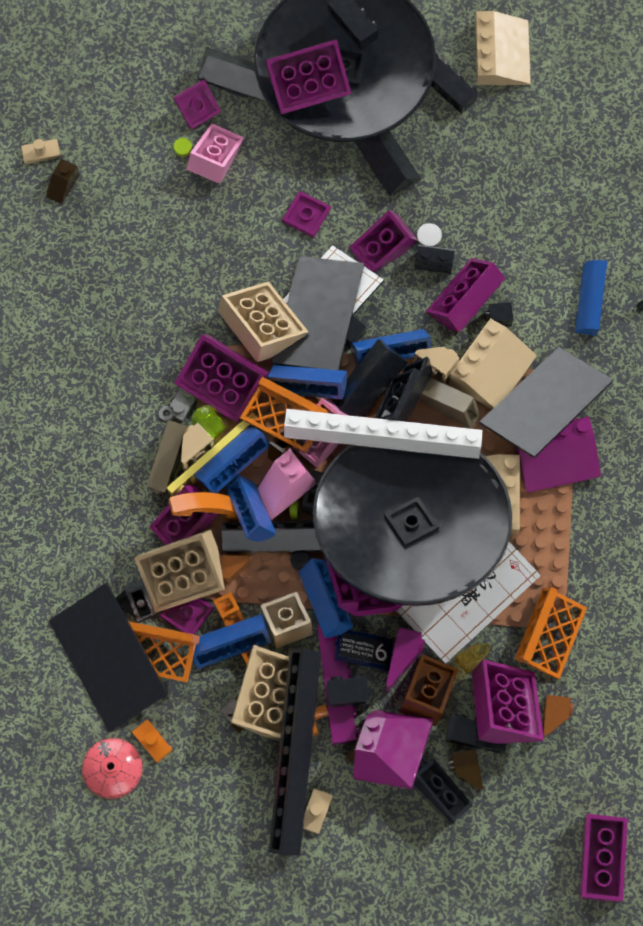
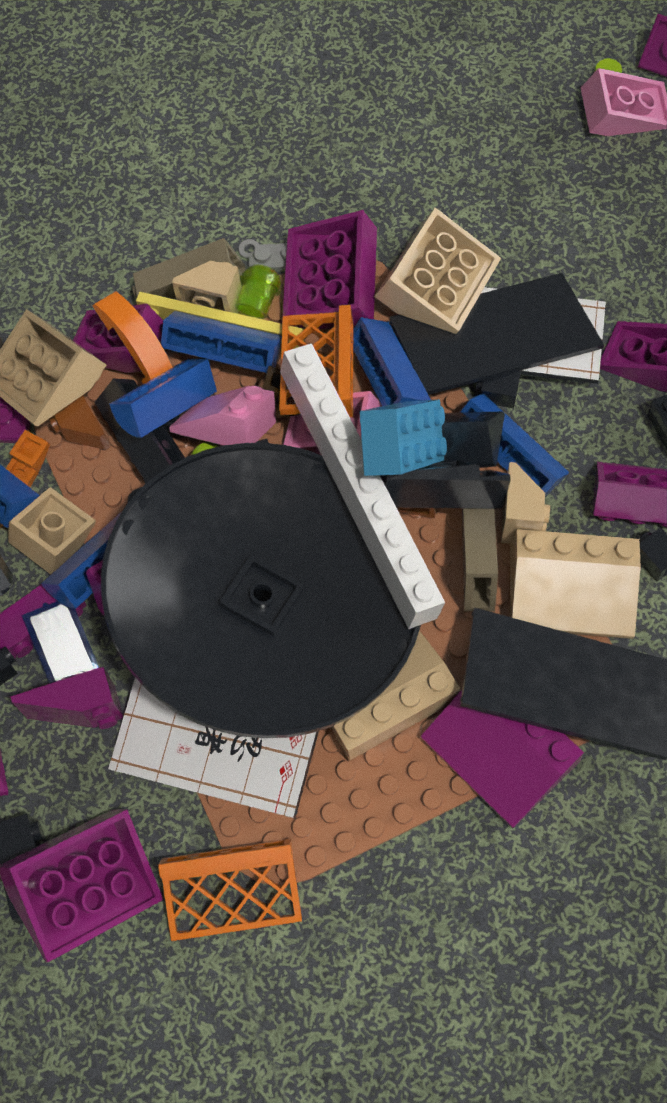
camera: 65 degrees right, 5 degrees down
magenta tile [282,191,332,238] -> none
reddish brown slope [399,654,458,727] -> none
clear yellow plate [454,643,491,674] -> none
dark orange slope [542,695,574,738] -> none
none -> dark azure brick [360,399,447,476]

